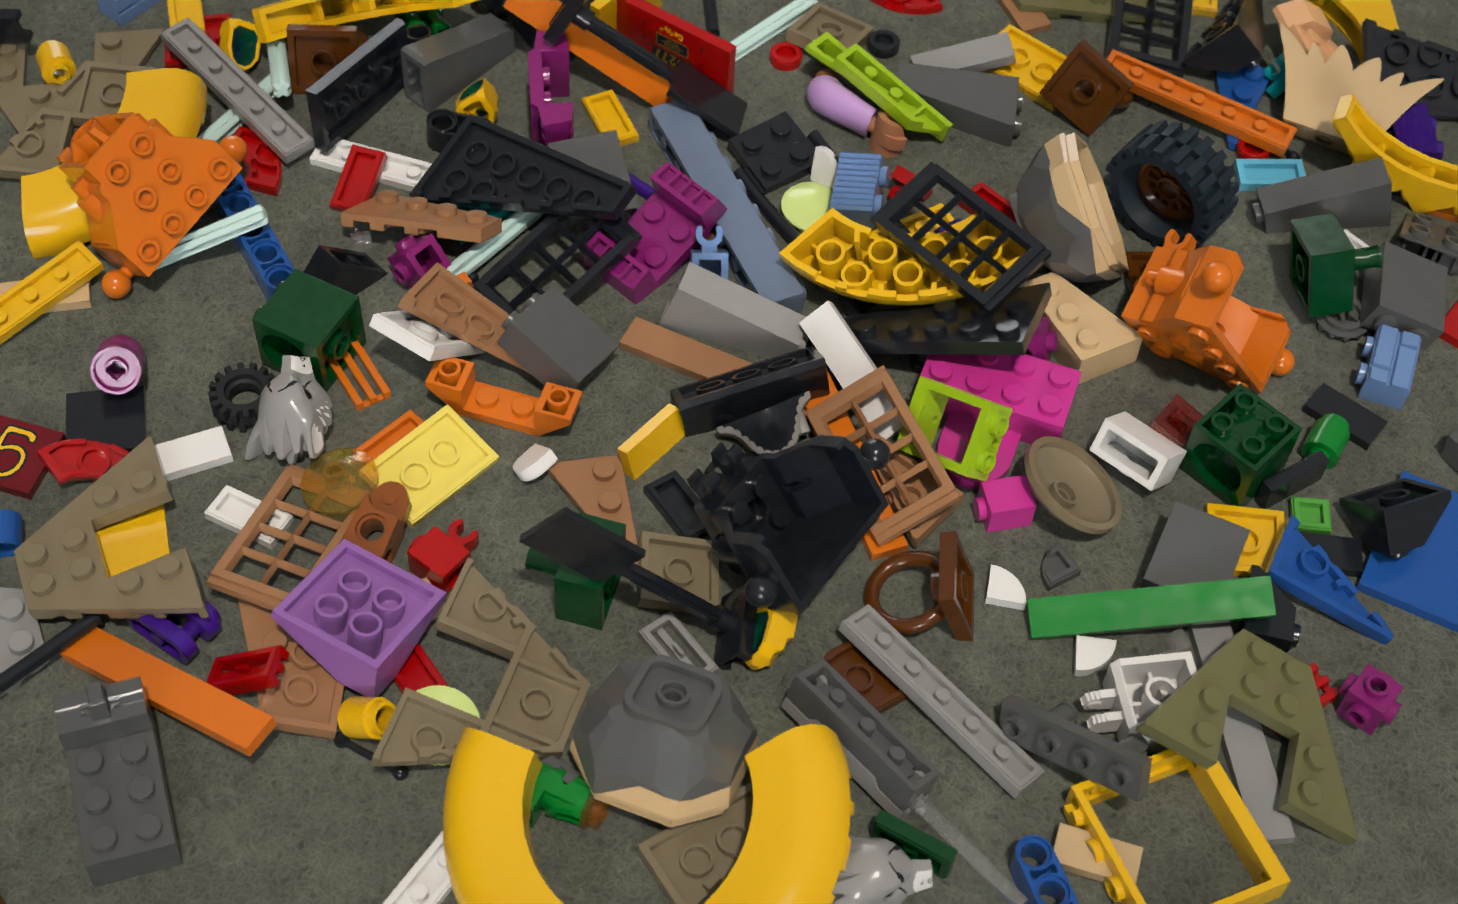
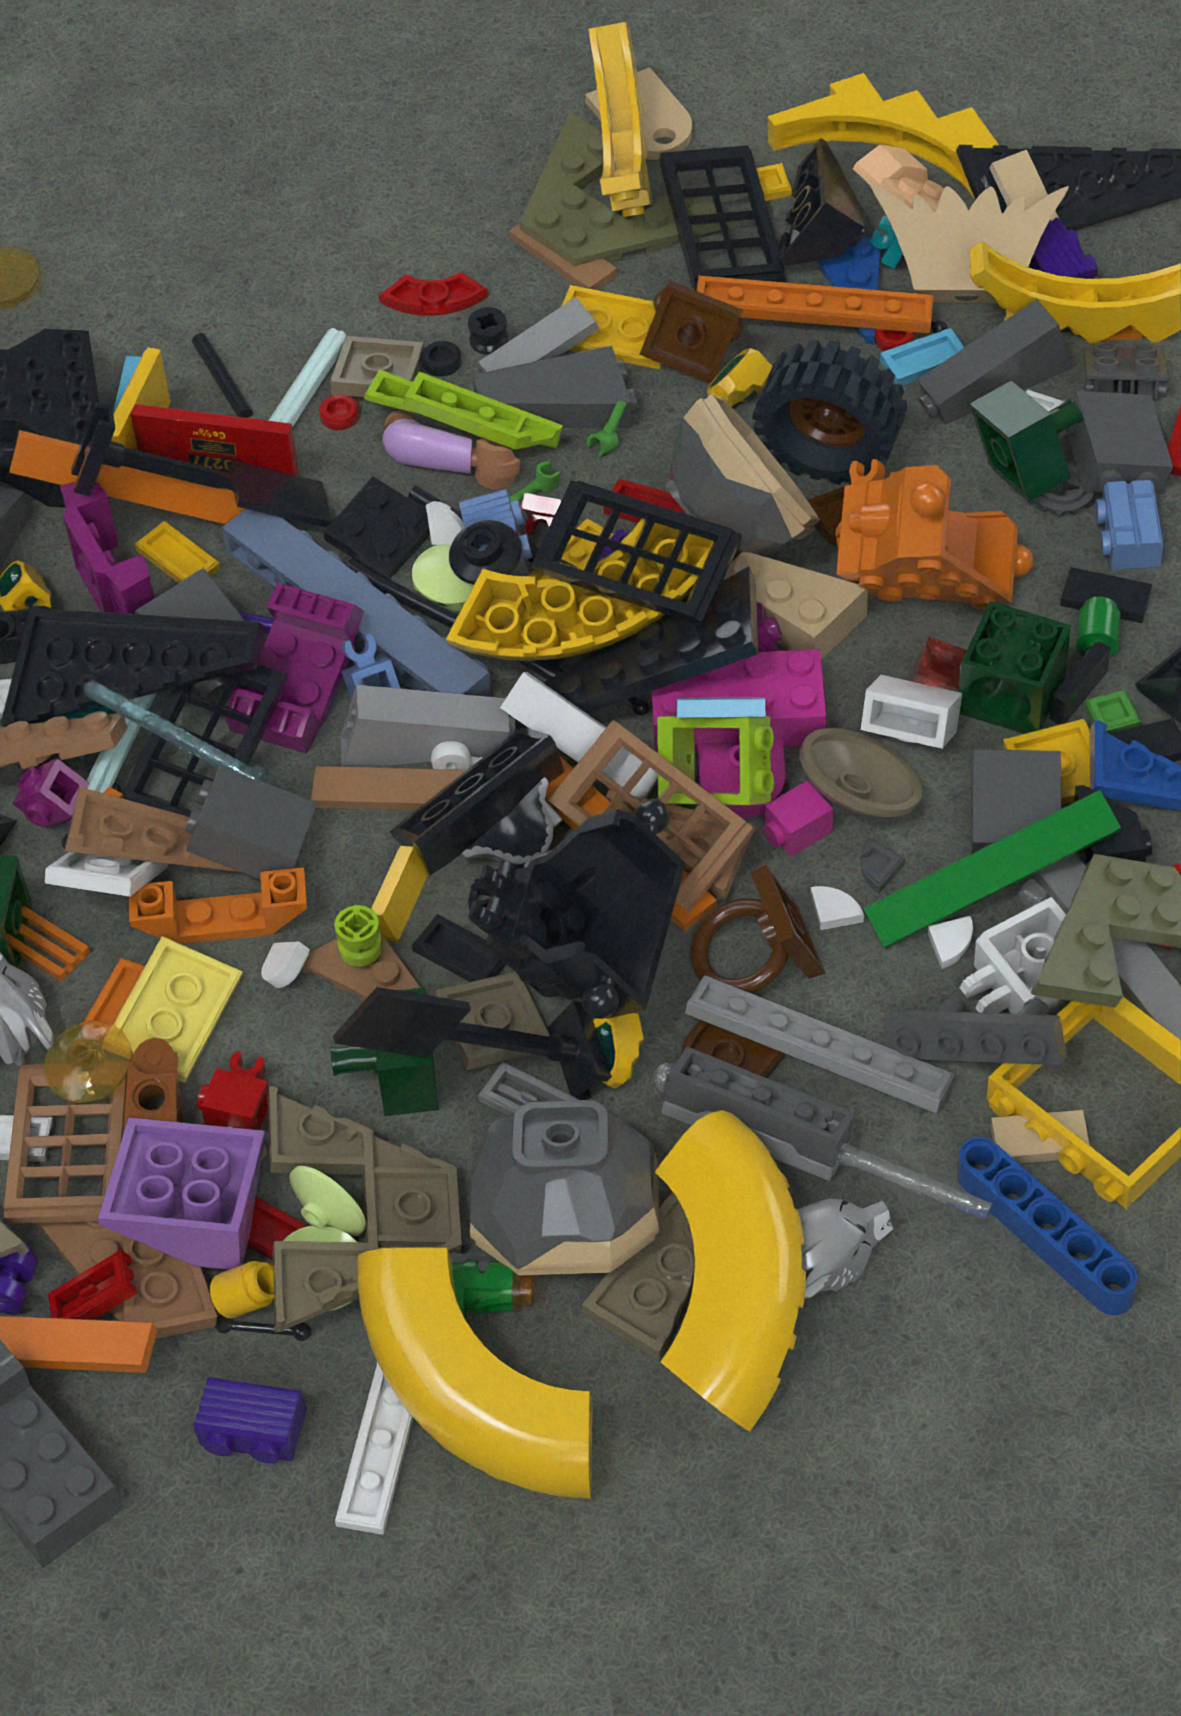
camera: 15 degrees left, 0 degrees up
dark green tile [871,809,958,879] -> none
none -> clear light blue bar [84,681,268,783]
none -> dark purple brick [194,1377,307,1463]
none -> yellowish green dish [289,1165,366,1236]
none -> lime wheel [334,905,383,967]
none -> white piece [431,741,483,770]
none -> black piece [449,520,522,585]
none -> black wheel [468,307,508,355]
none -> bright green hand [510,461,560,502]
none -> bright green hand [586,400,627,456]
none -> medium azure tile [676,697,766,718]
none -> yellow rock [707,348,772,407]
none -> tan tile [989,150,1059,221]

